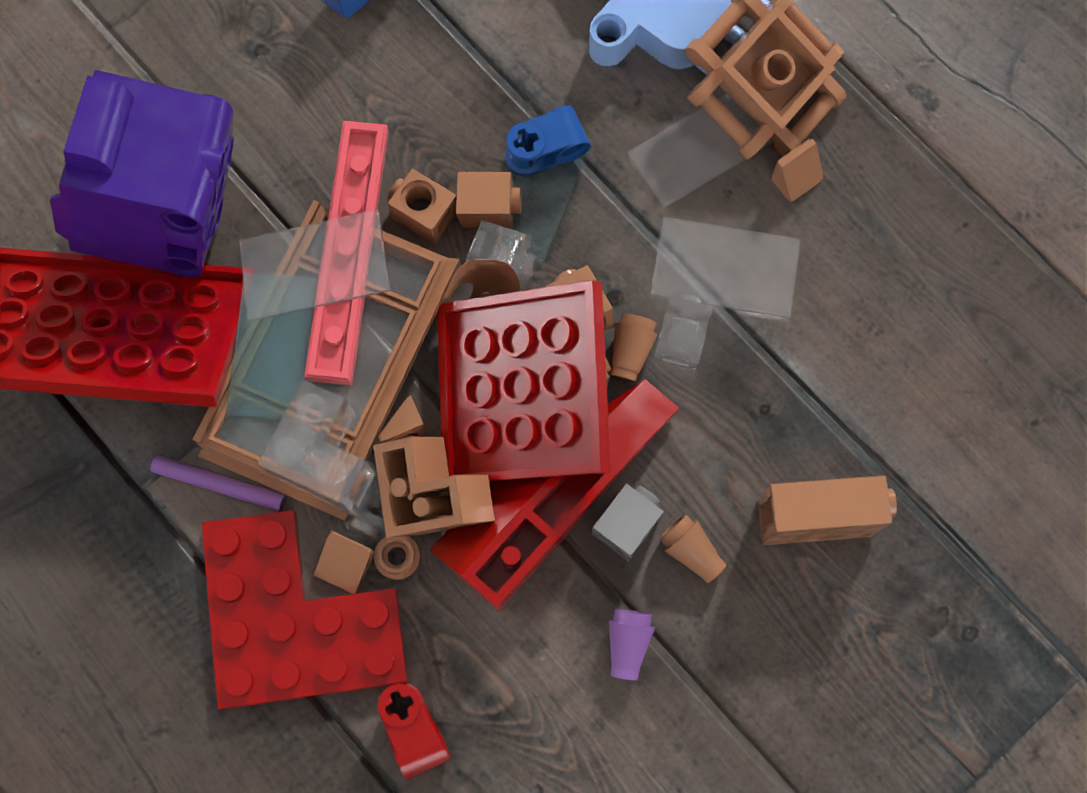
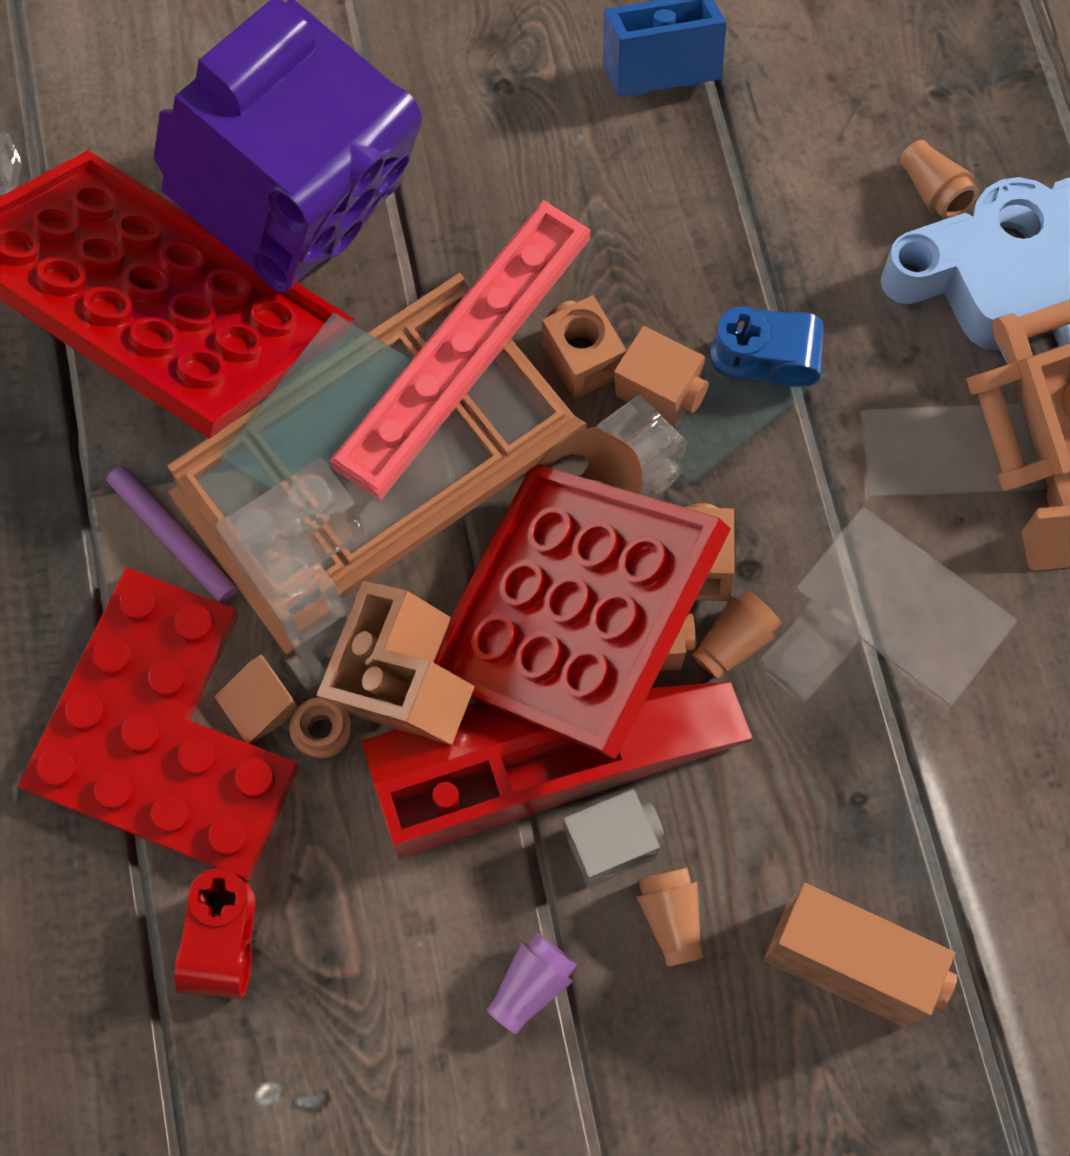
camera: 30 degrees right, 5 degrees down
clear window [239,209,390,322] -> none
nougat slope [378,395,427,443] -> none

